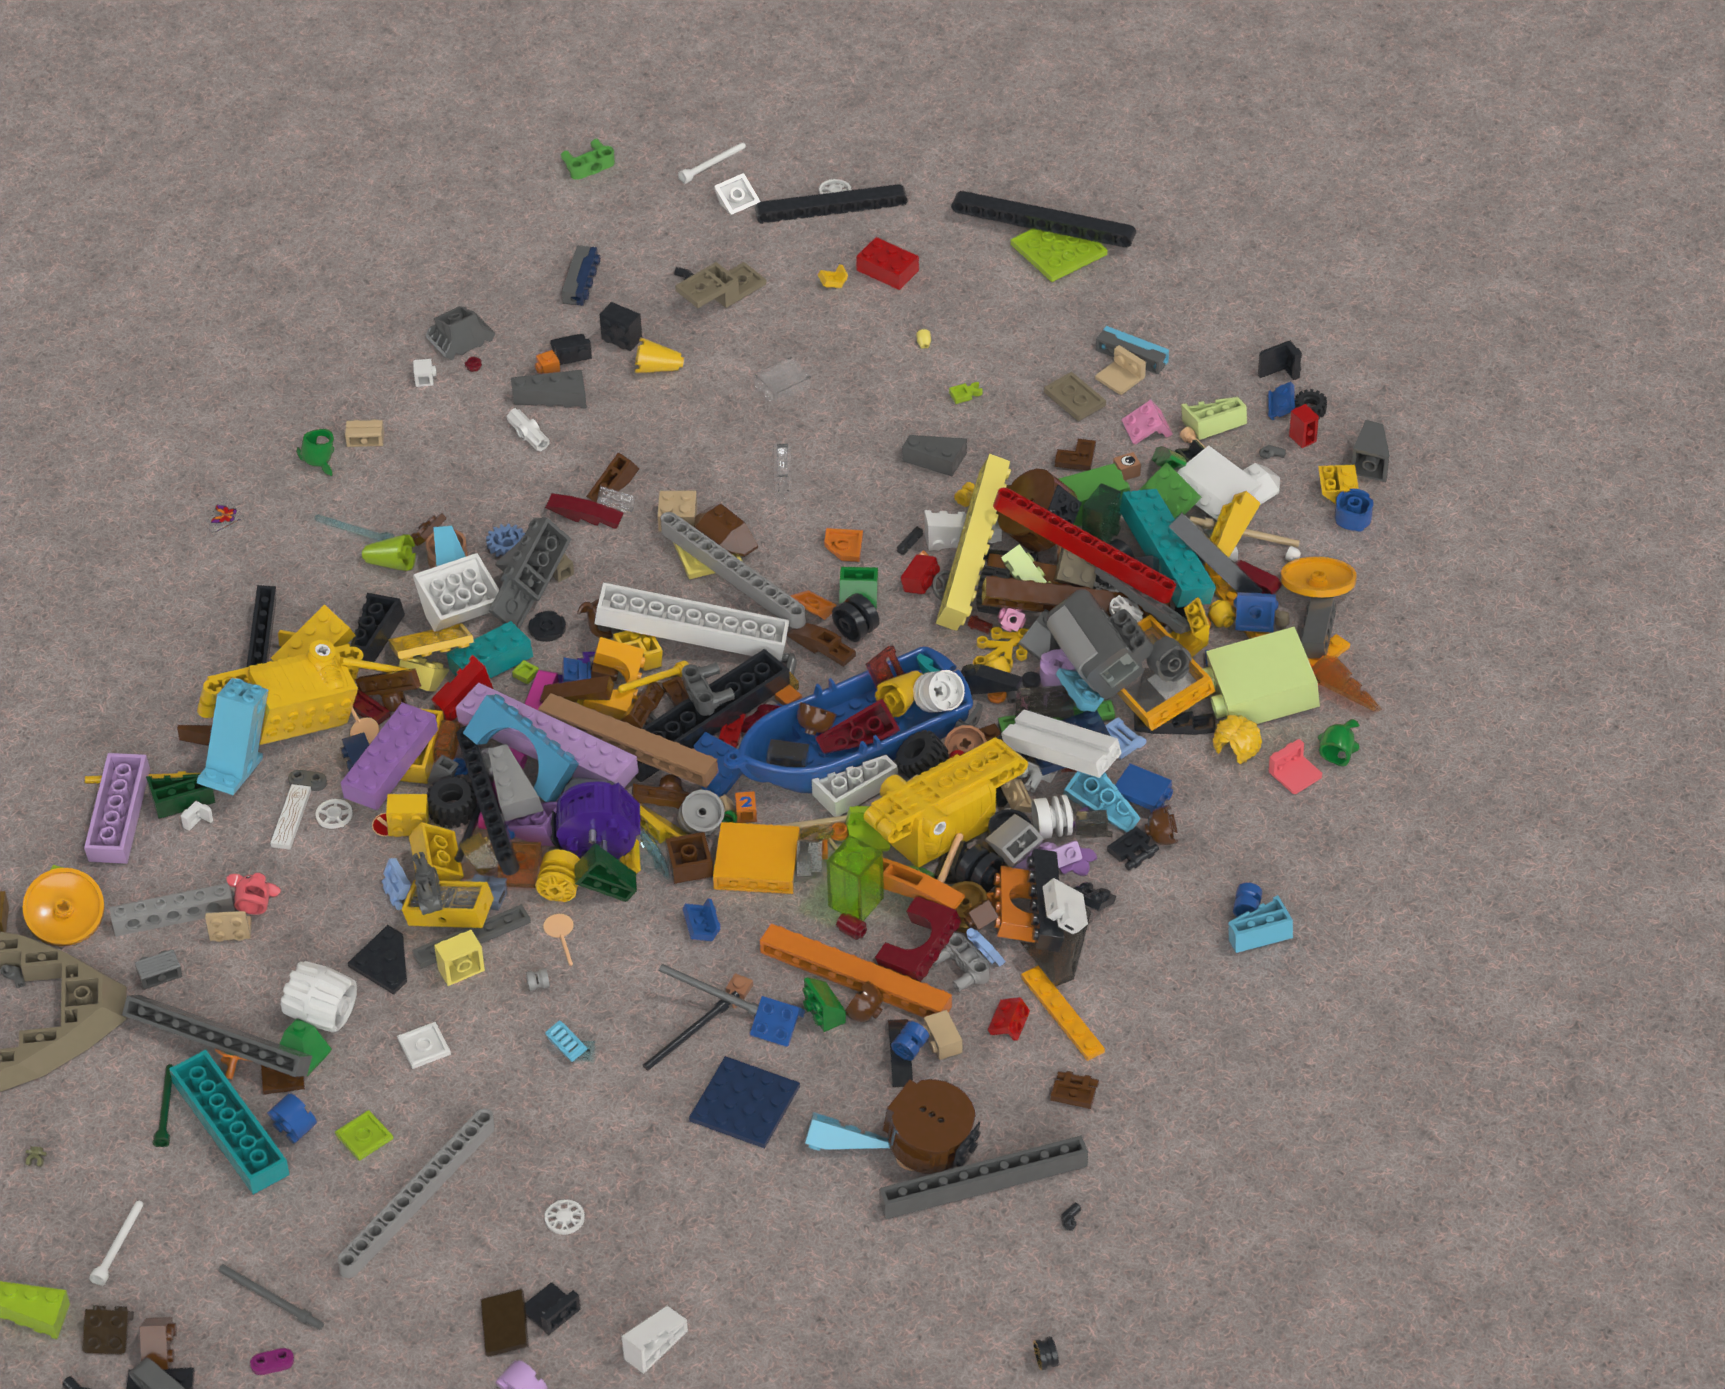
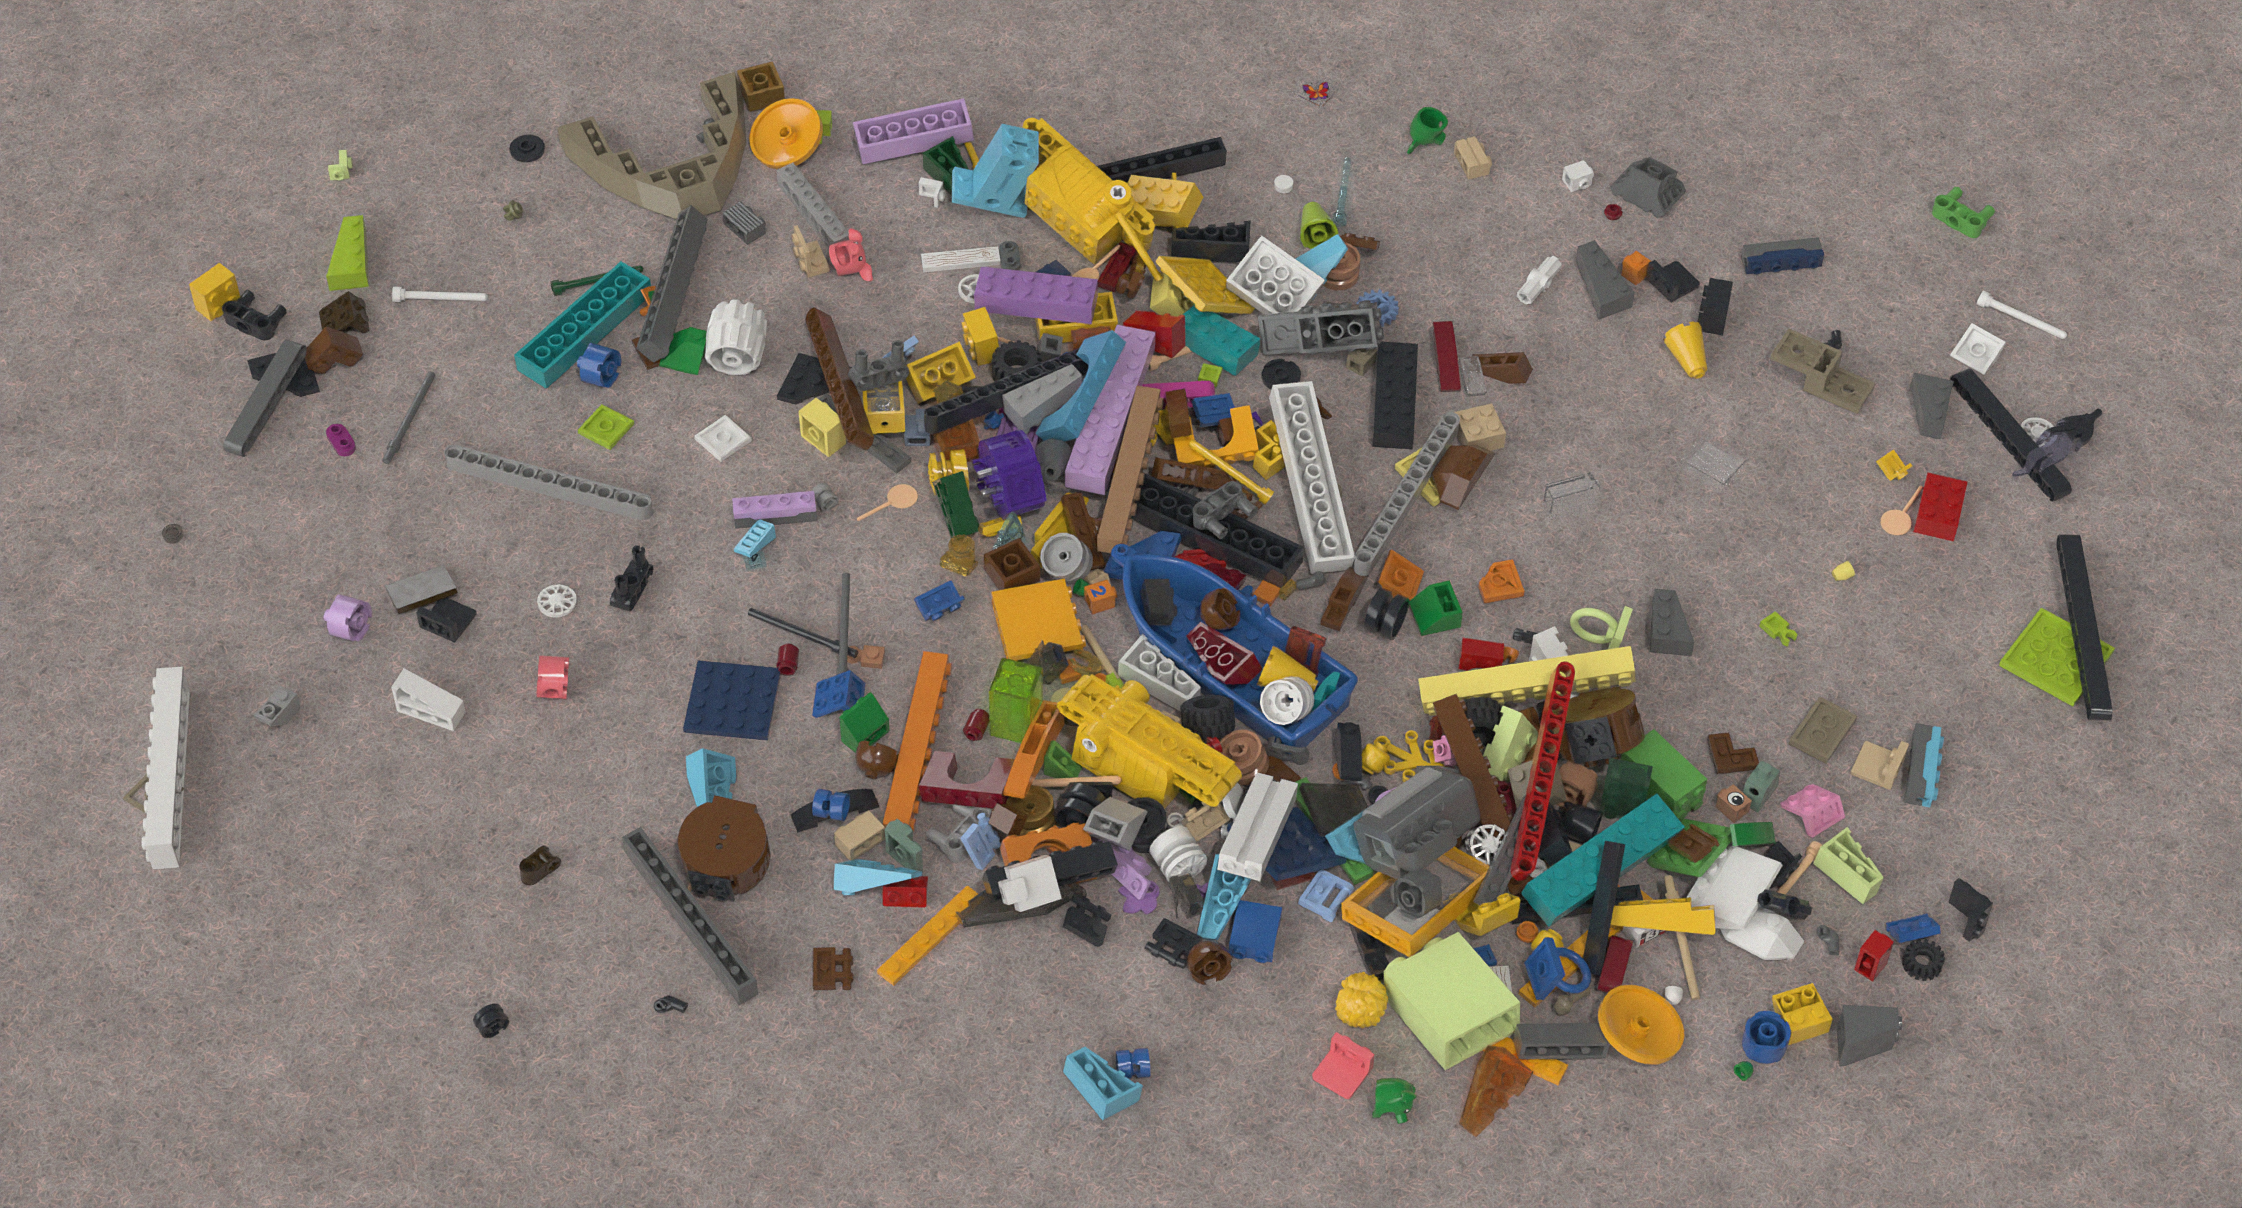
camera: 70 degrees right, 5 degrees up
none -> dark brown piece [519,845,561,886]
none -> coral brick [537,656,569,699]
none -> black piece [610,545,654,612]
none -> lavender piece [732,491,817,529]
none -> dark red brick [777,643,799,676]
none -> reddish brown beam [805,307,874,451]
none -> medium azure wedge [834,859,922,895]
none -> sand green plate [885,819,923,873]
none -> clear yellow piece [940,535,978,576]
none -> white tile [1274,175,1293,193]
none -> black brick [1372,341,1418,450]
none -> yellowish green tile [1570,606,1633,649]
none -> reddish brown plate [1668,824,1719,863]
none -> green hinge [1734,1061,1754,1081]
none -> sand green torso [1743,761,1780,813]
none -> black piece [1757,889,1812,920]
none -> light nougat piece [1881,485,1923,535]
none -> dark grey wedge [1910,373,1953,439]
none -> clear purple piece [2012,408,2102,476]

